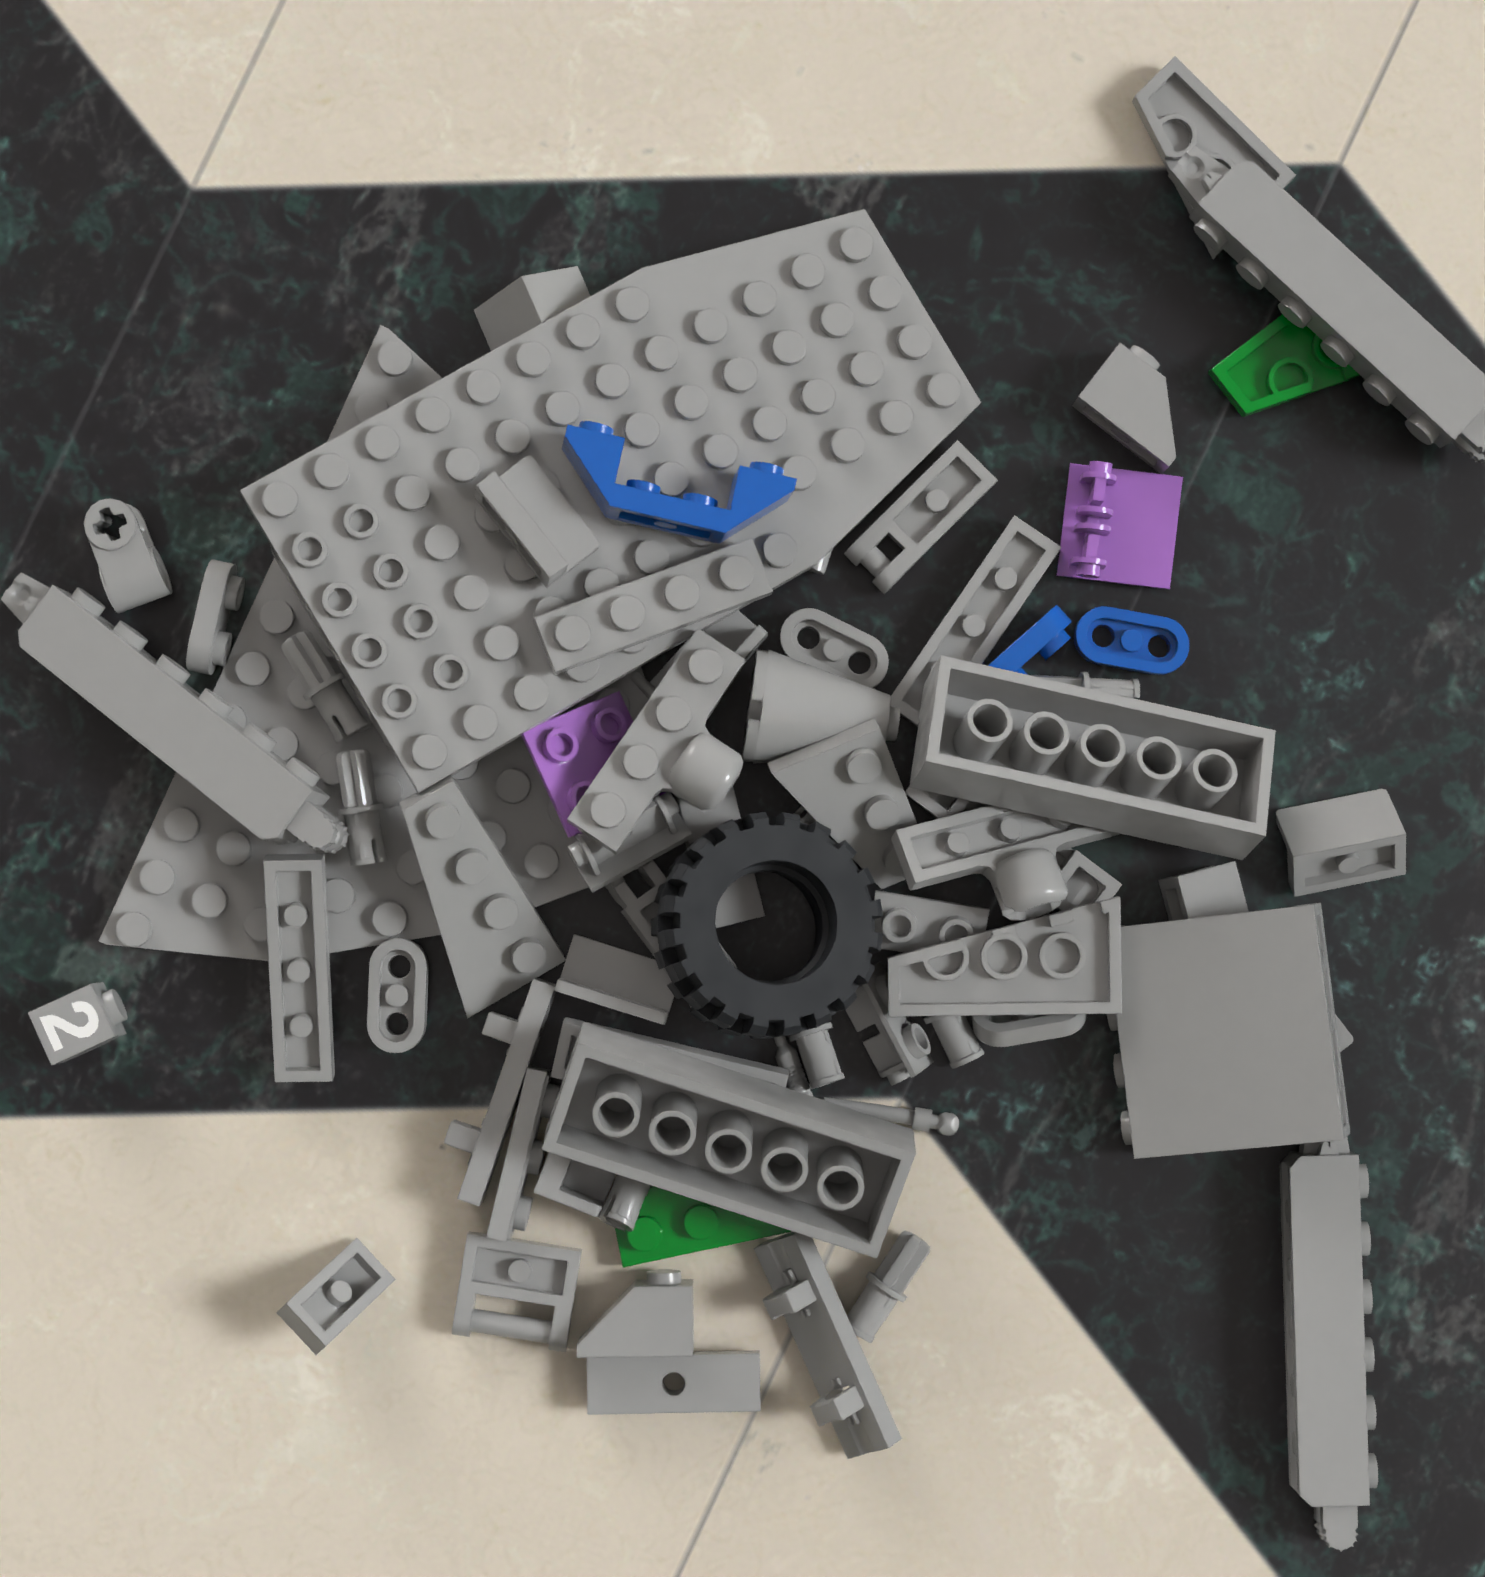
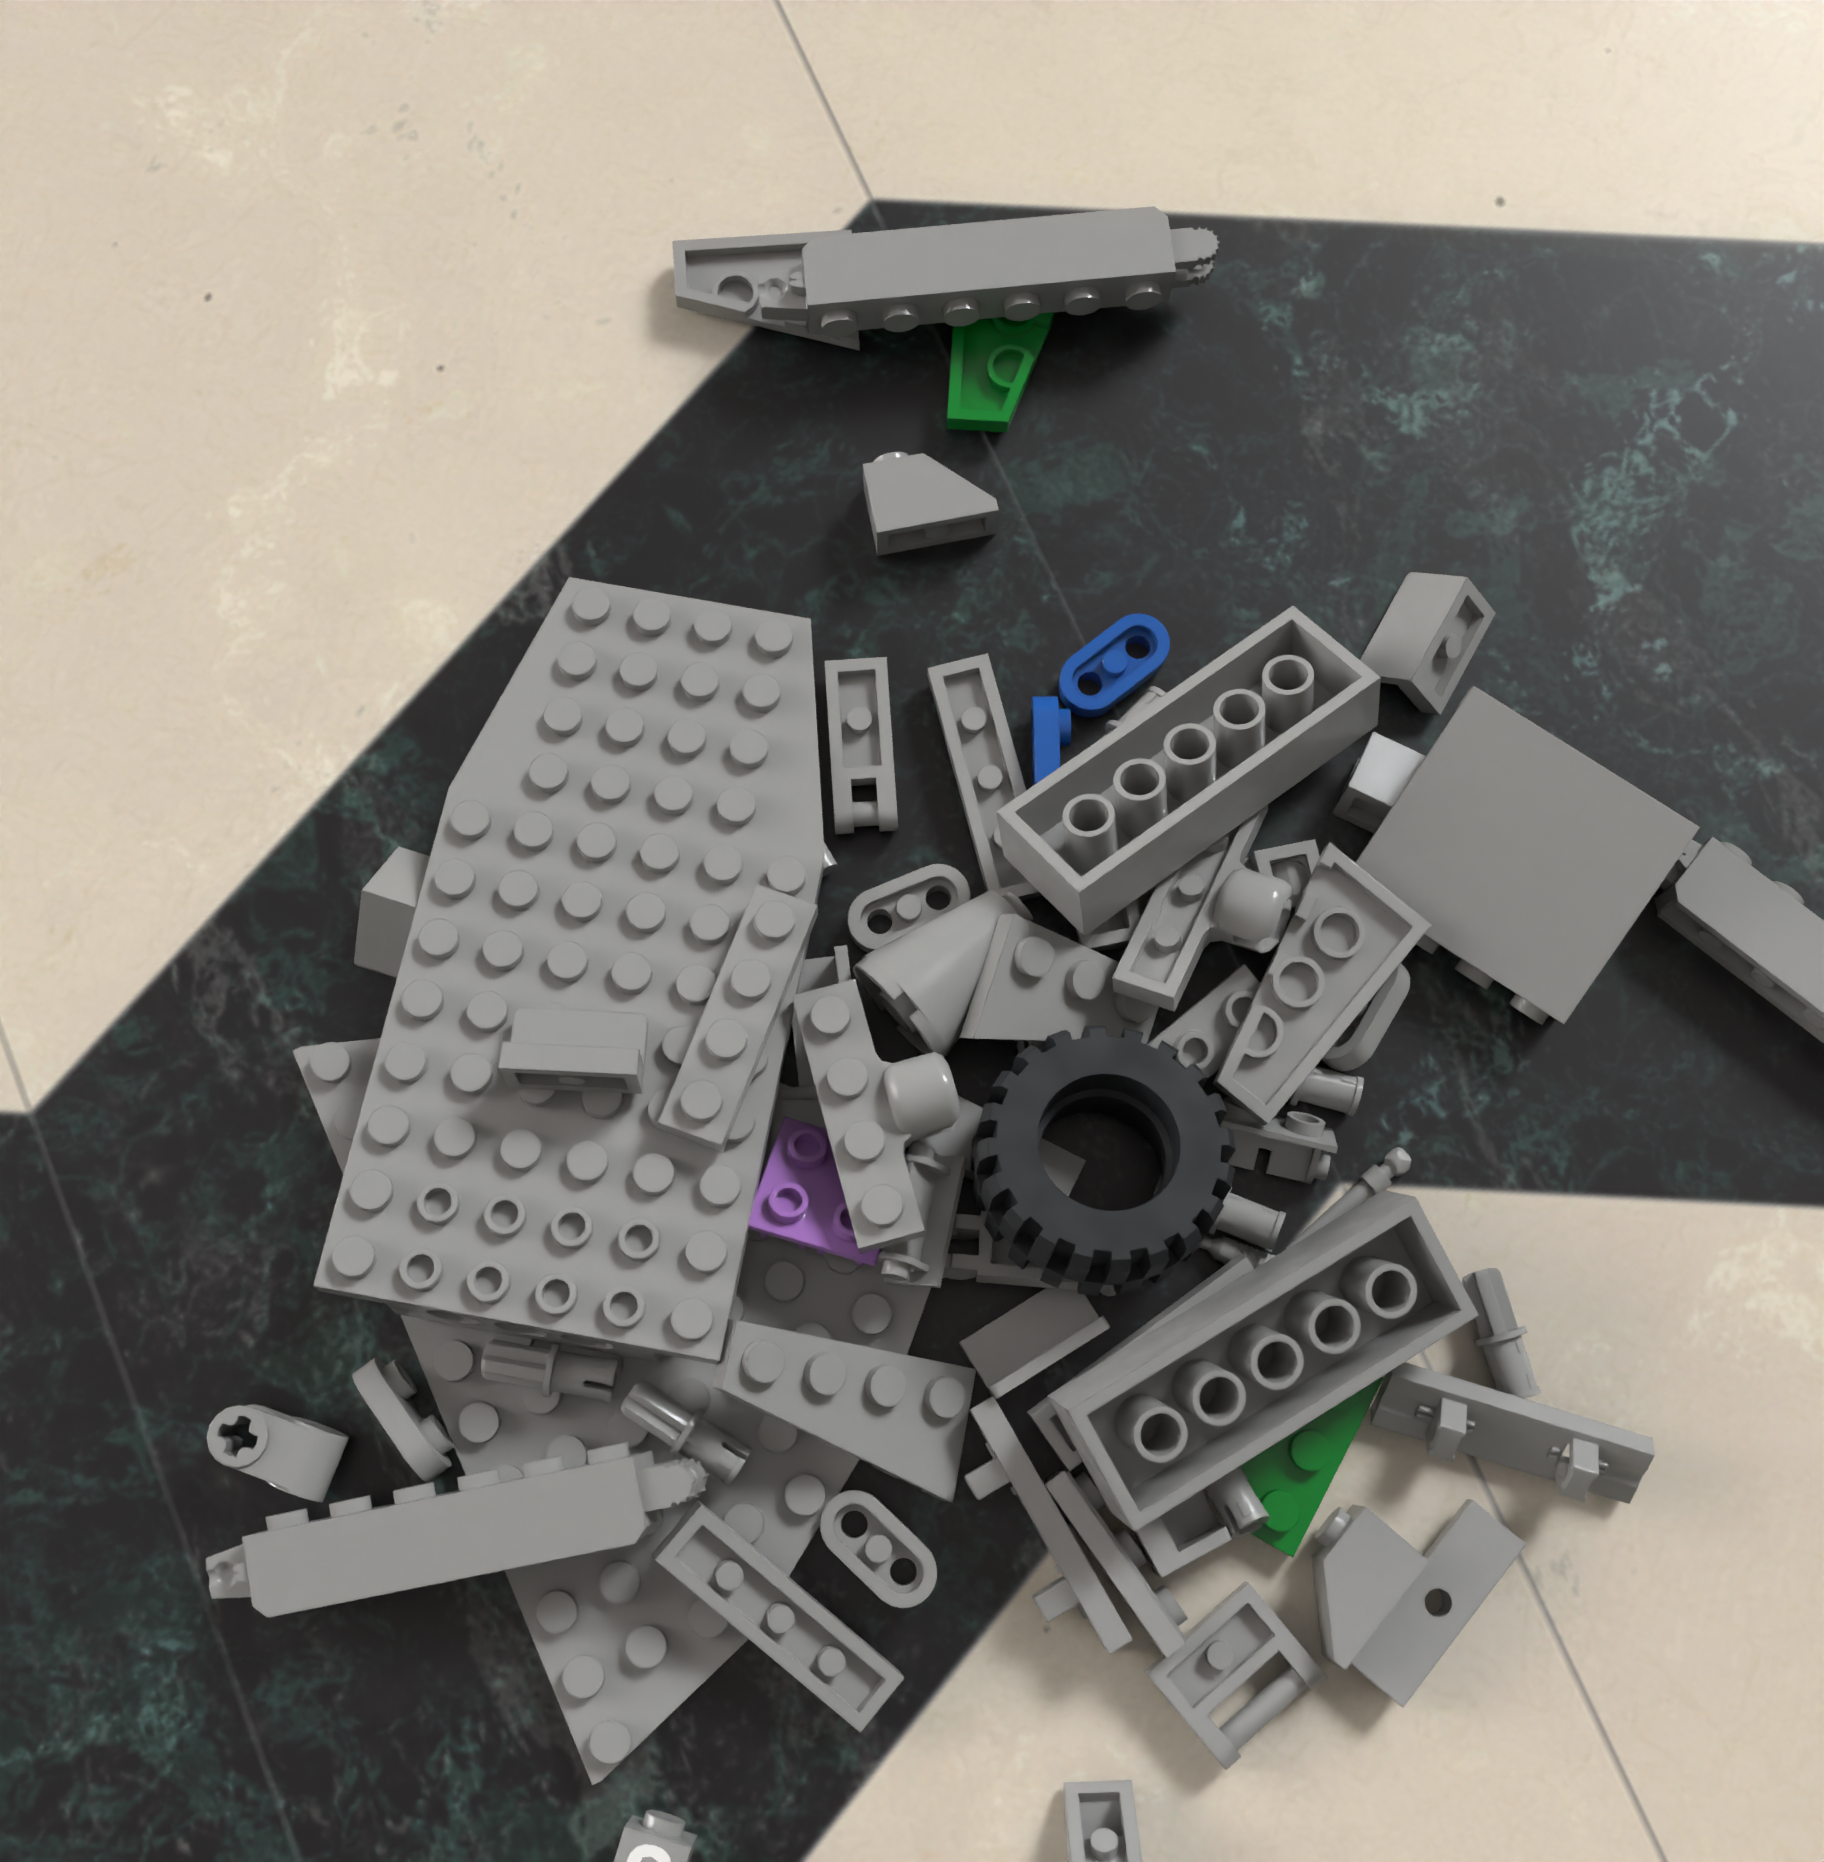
camera: 50 degrees left, 10 degrees down
blue slope [562,421,797,544] -> none
medium lavender hinge [1056,461,1183,590] -> none

